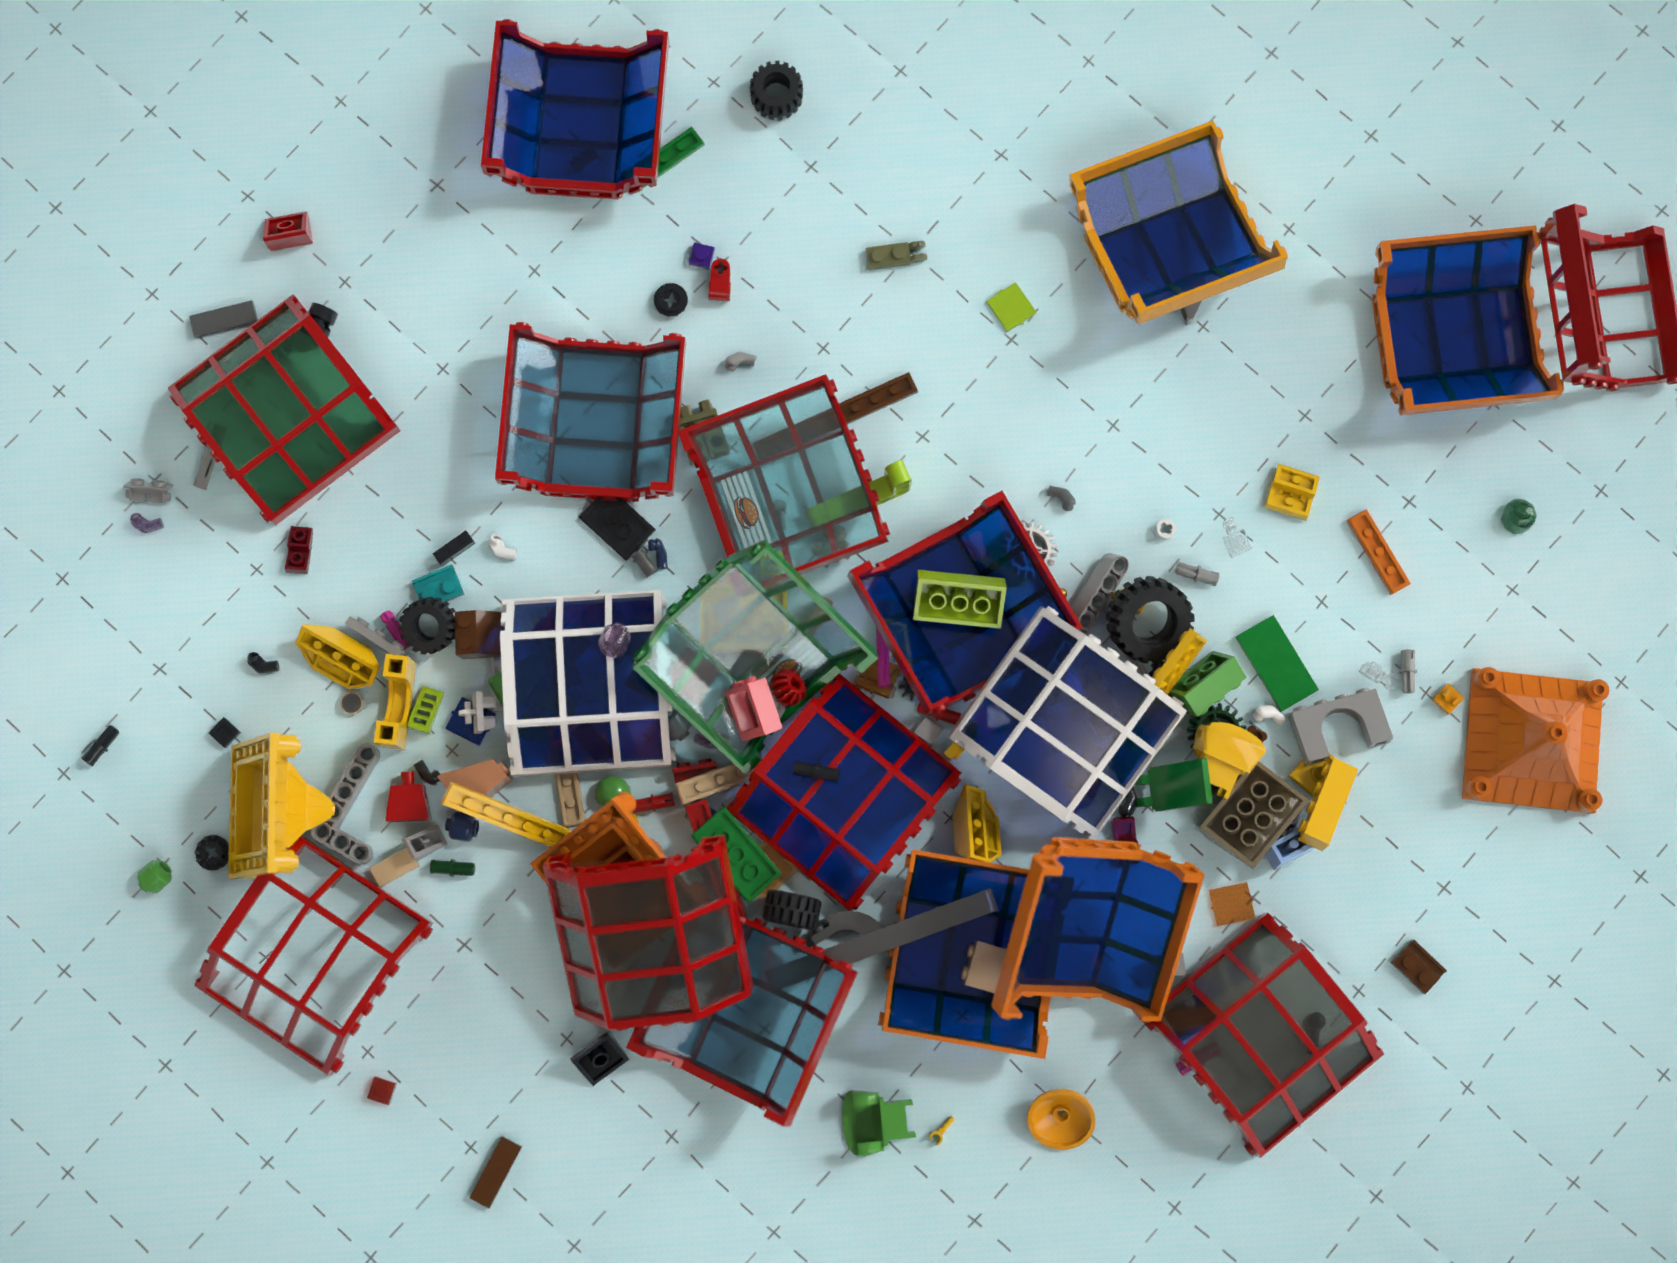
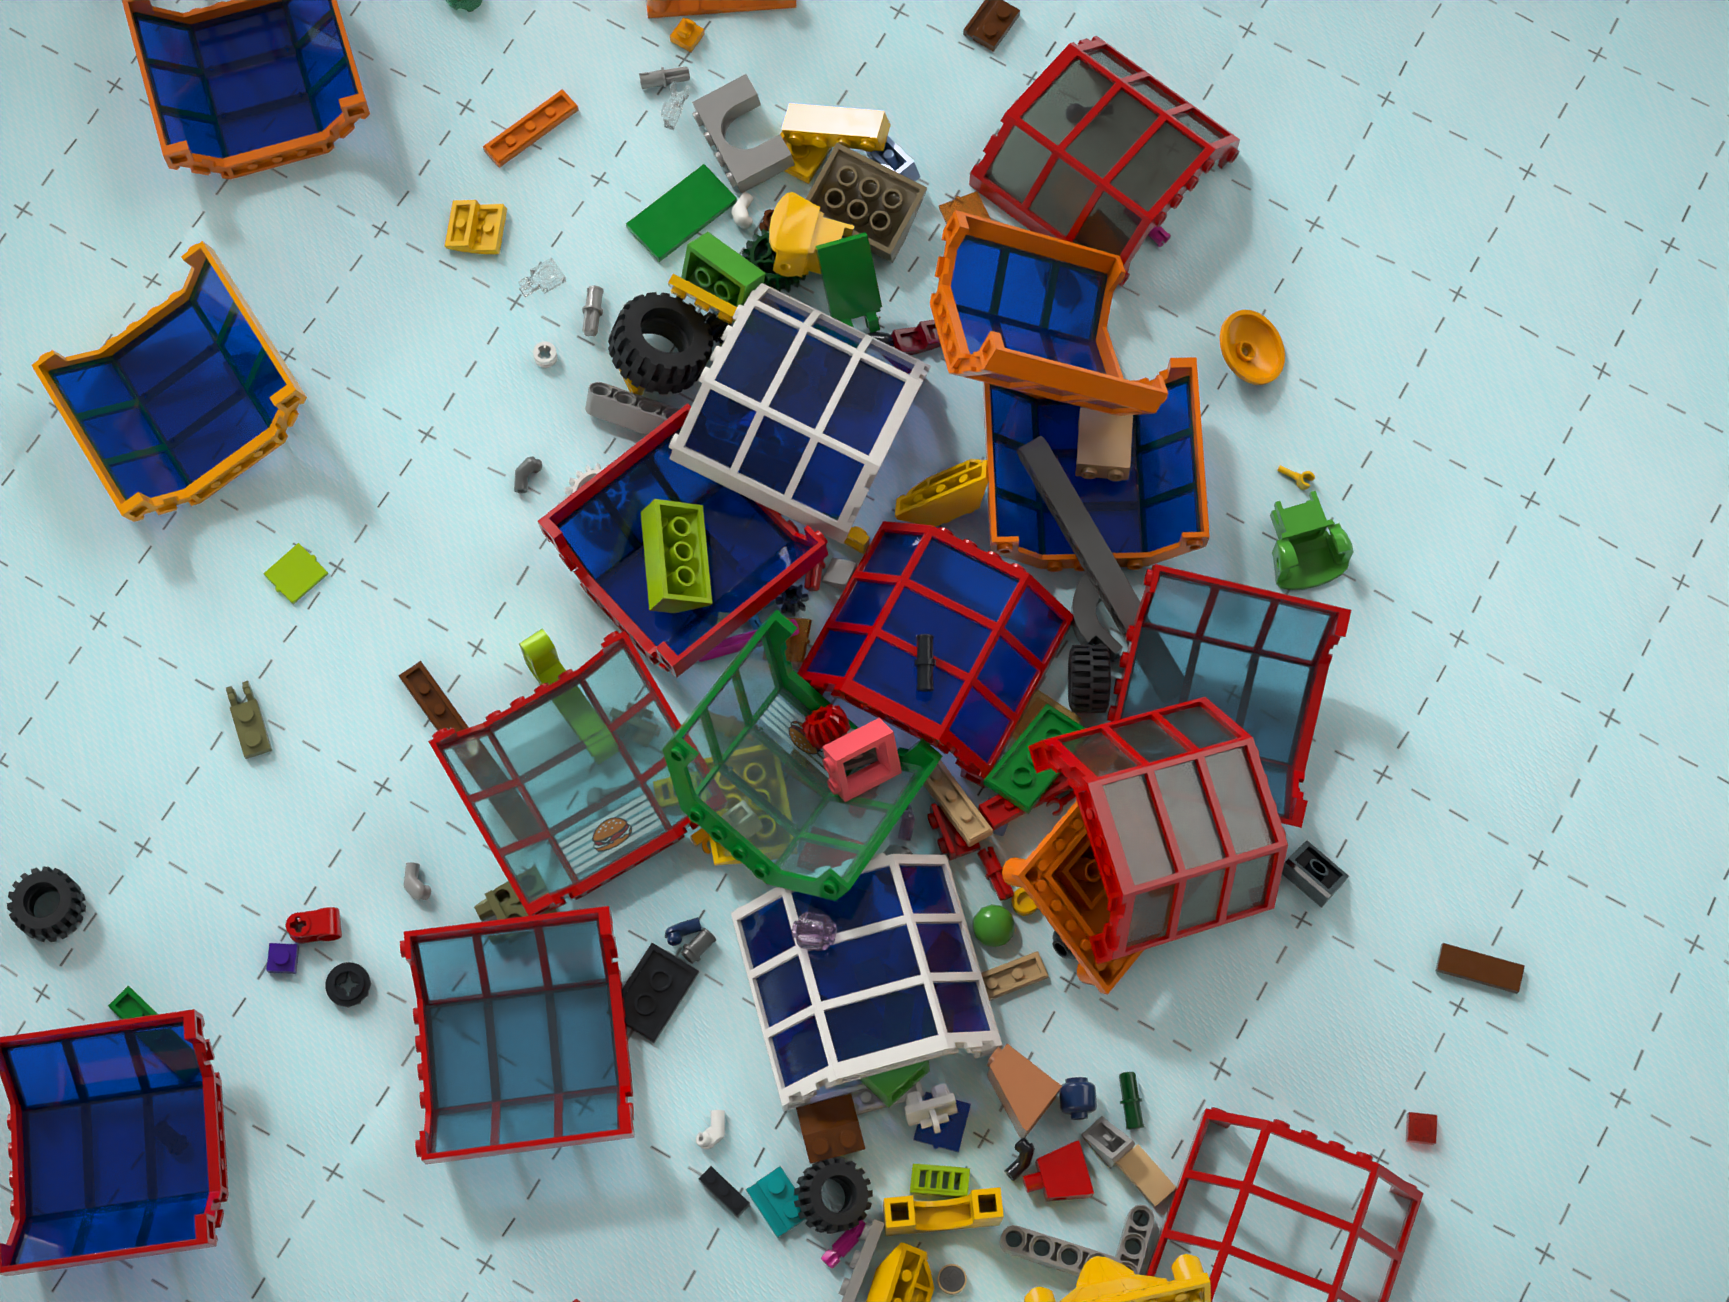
camera: 100 degrees left, 10 degrees down
yellow plate [441,782,571,847] -> none

